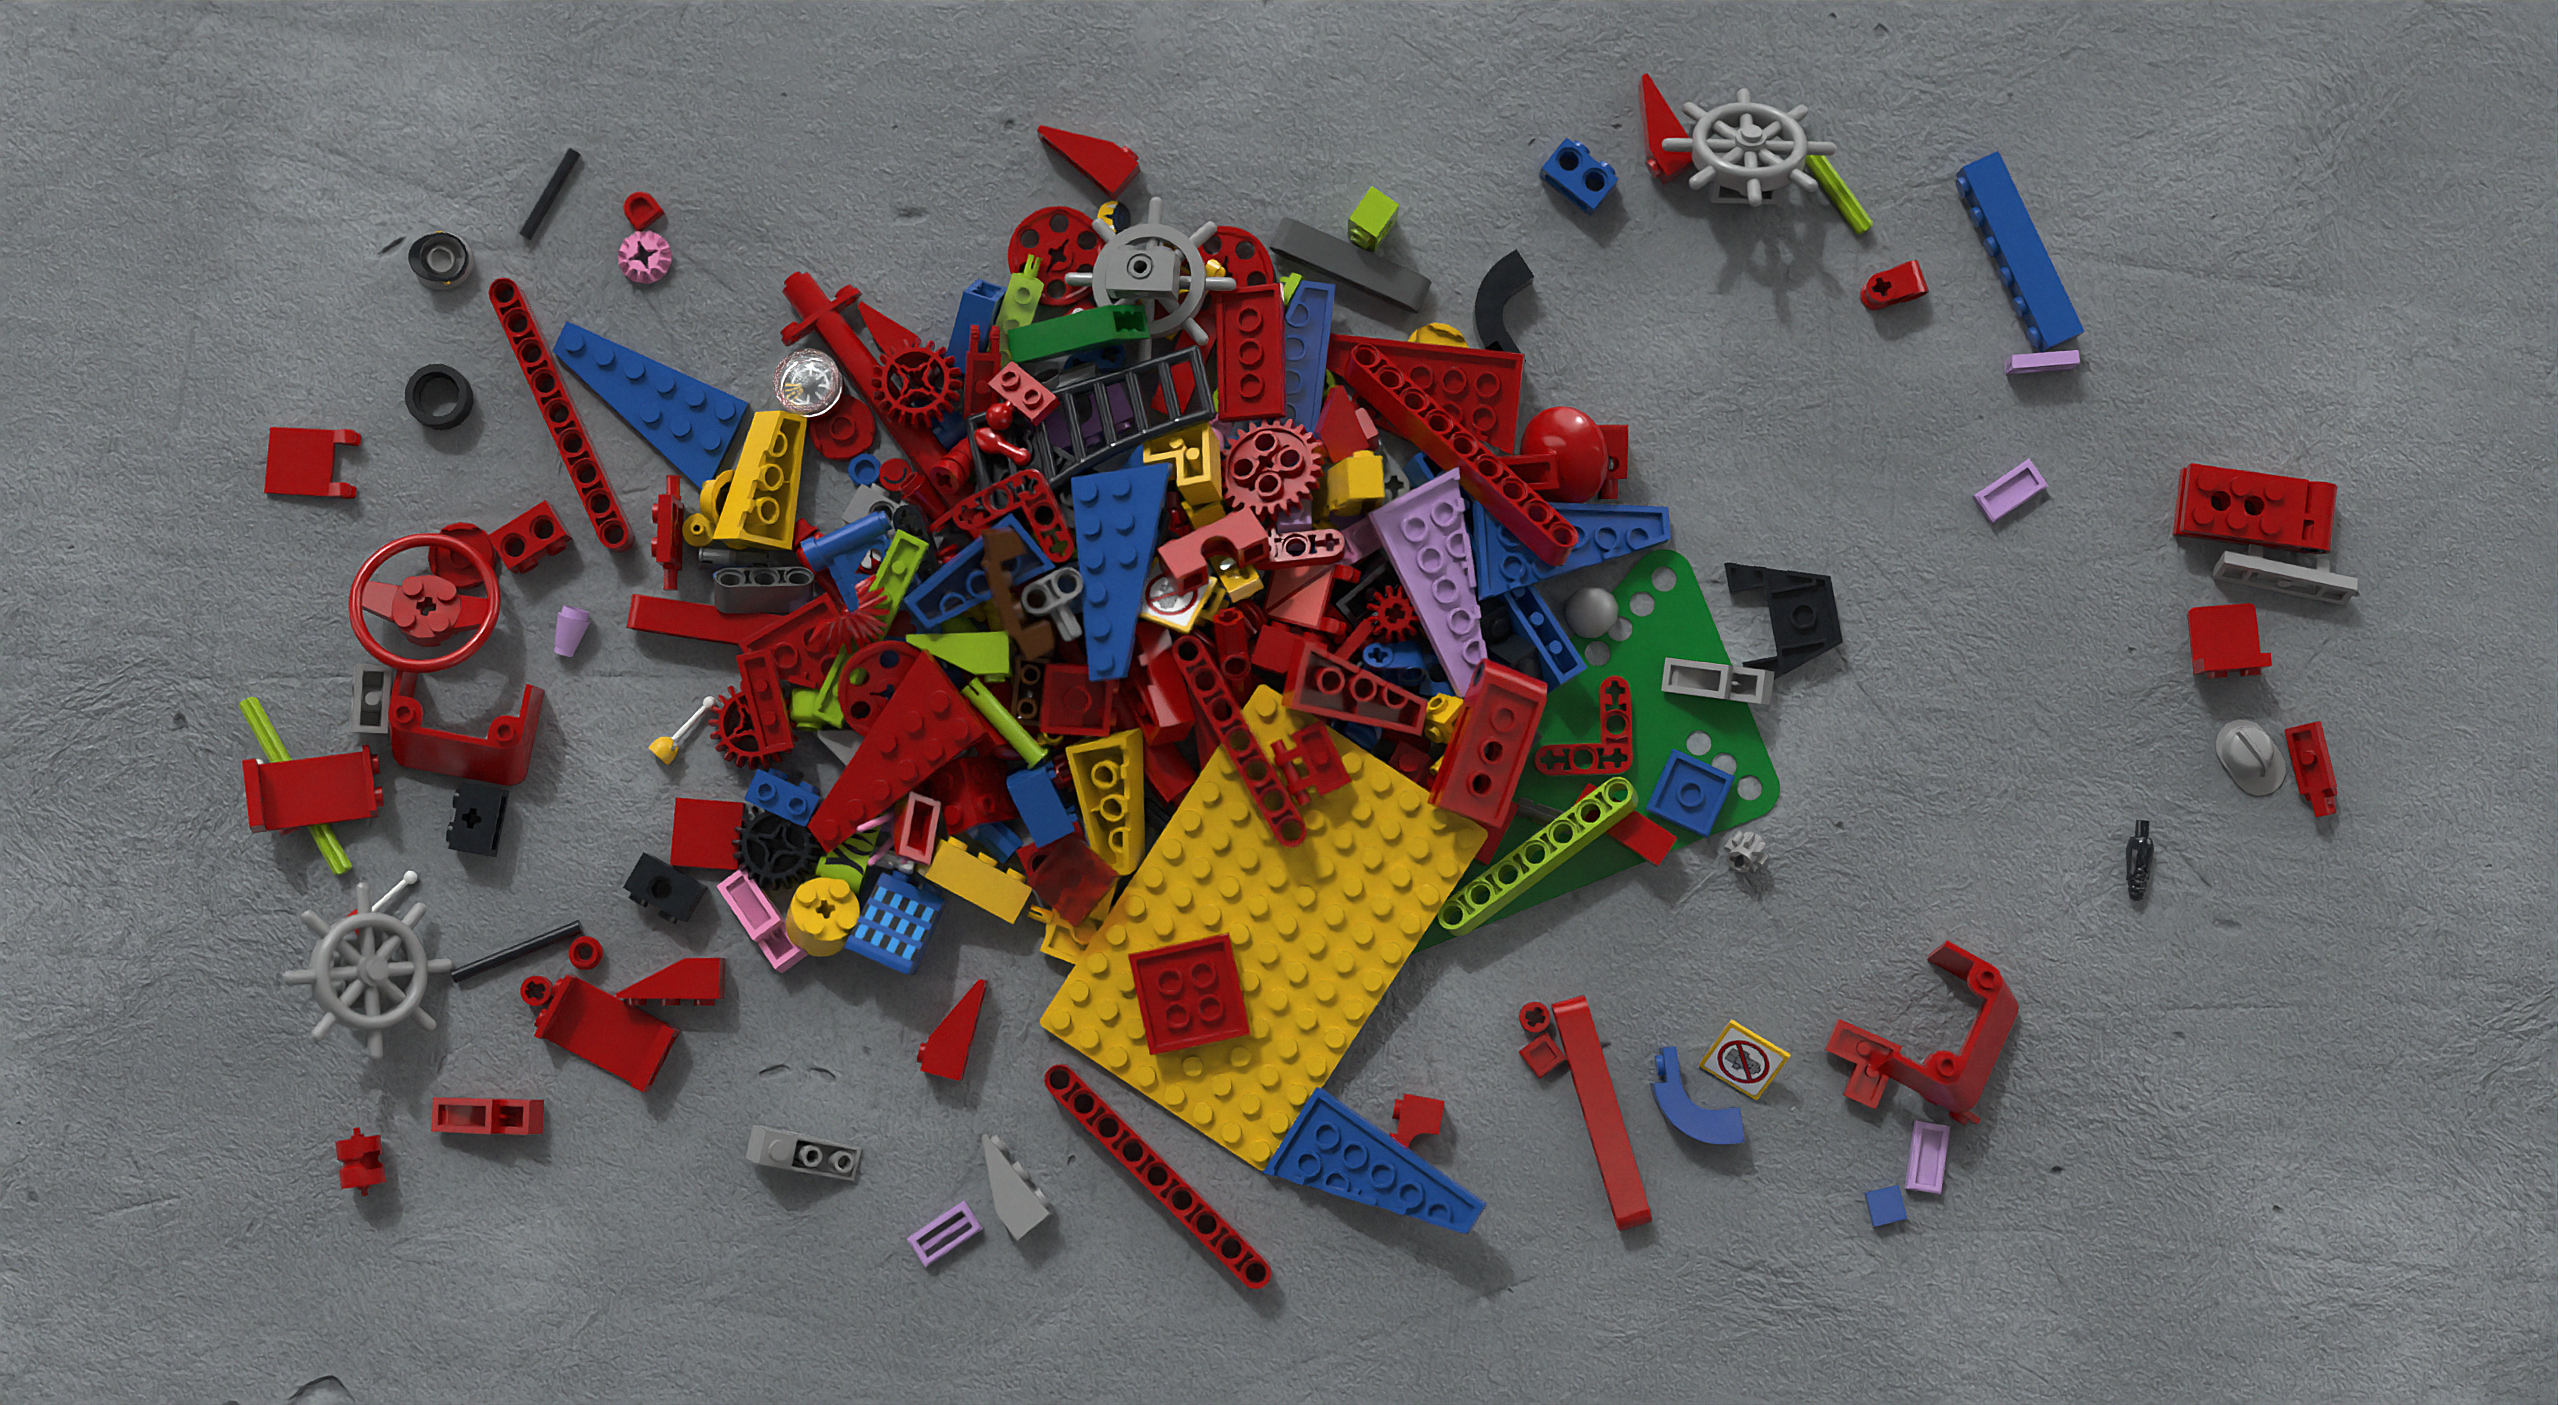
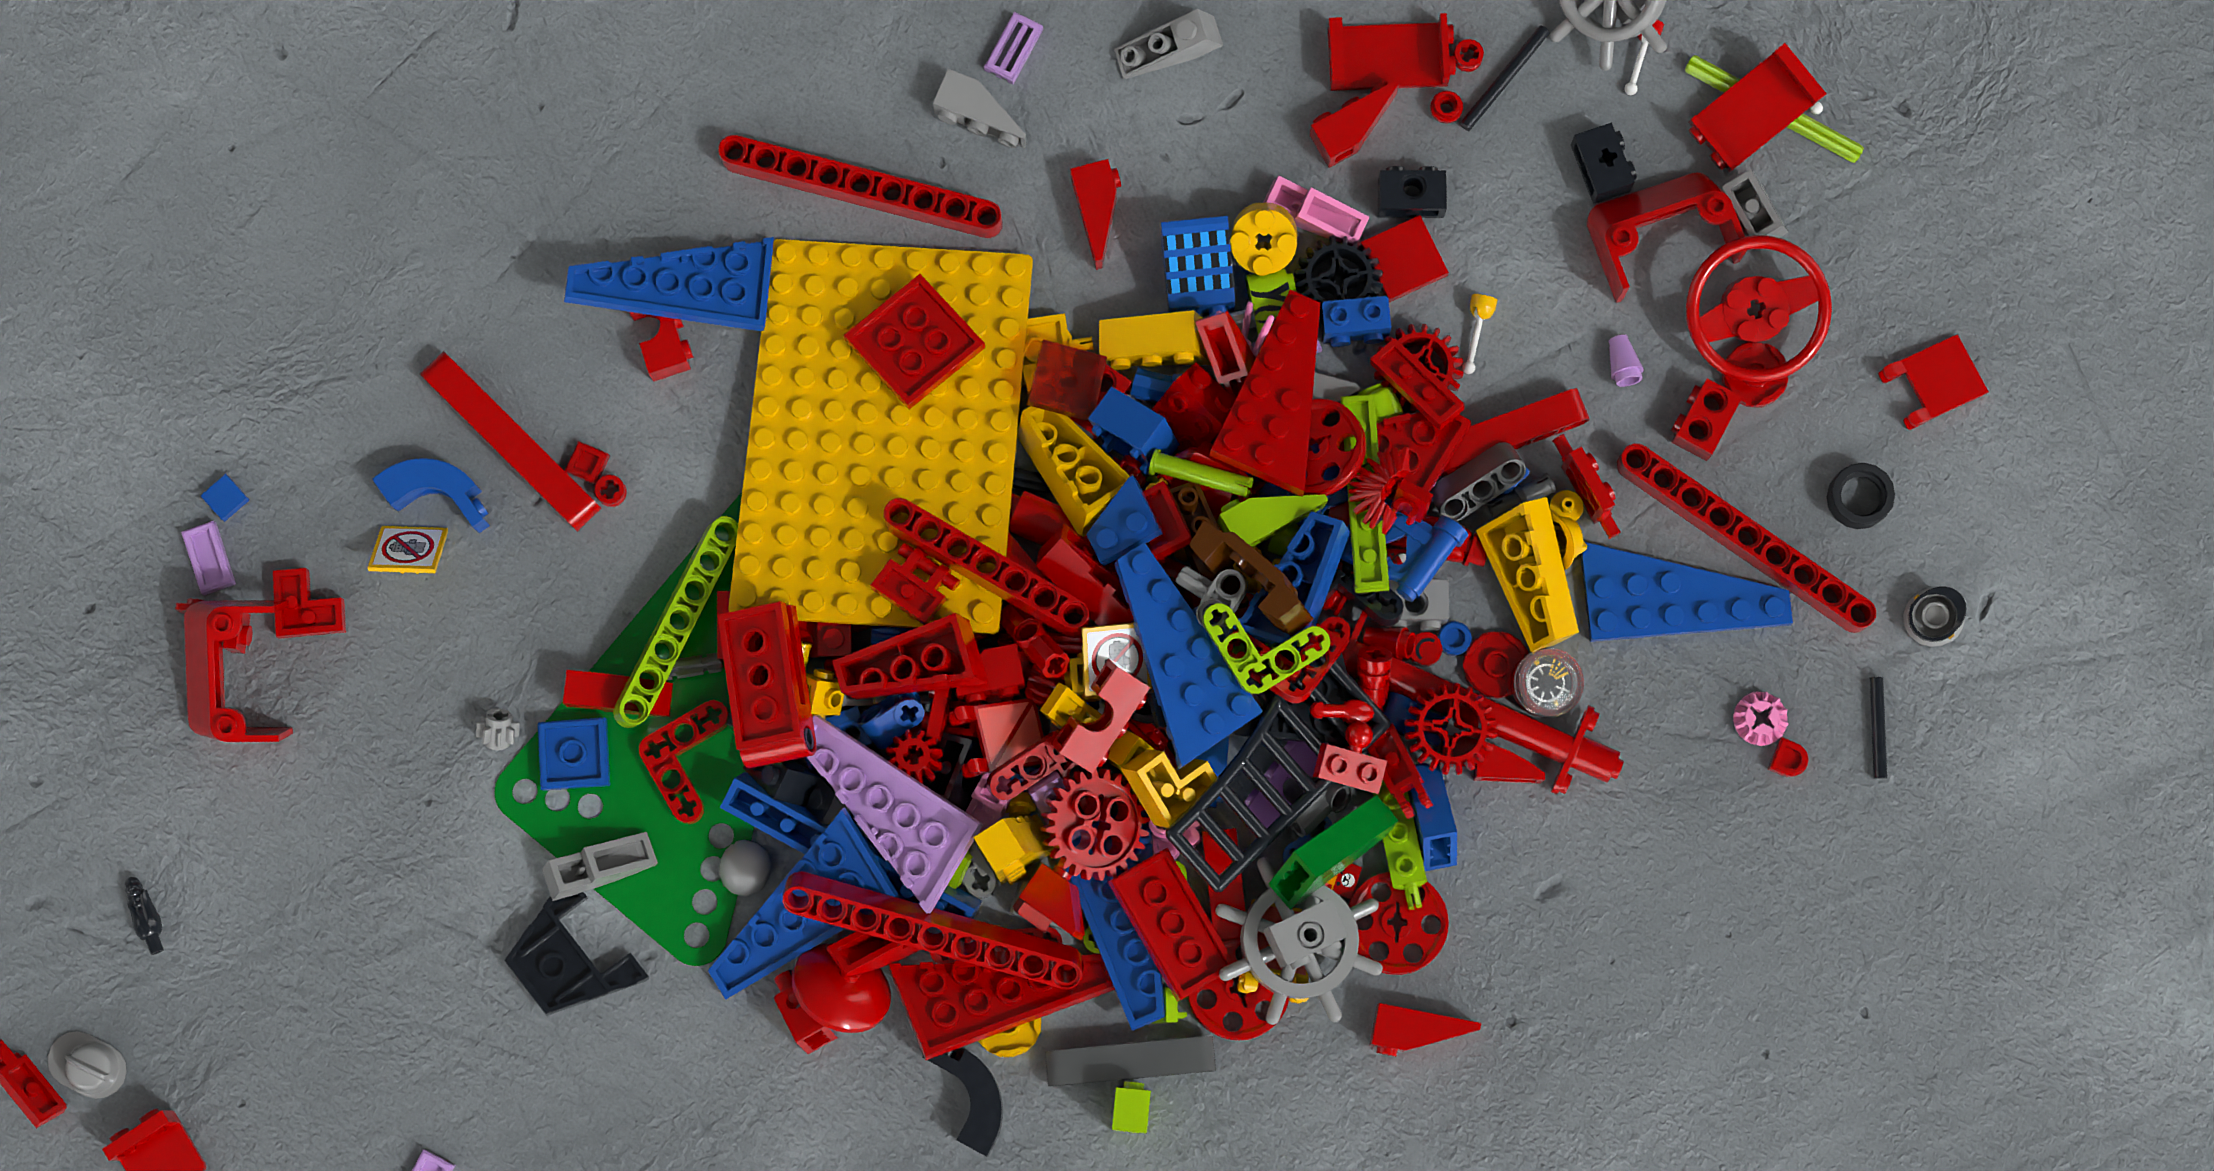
camera: 155 degrees right, 5 degrees down
tile [1097,200,1131,235] -> none
none -> blue wing [1086,475,1163,566]
none -> lime beam [1202,603,1330,694]
none -> red tile [1391,478,1433,525]

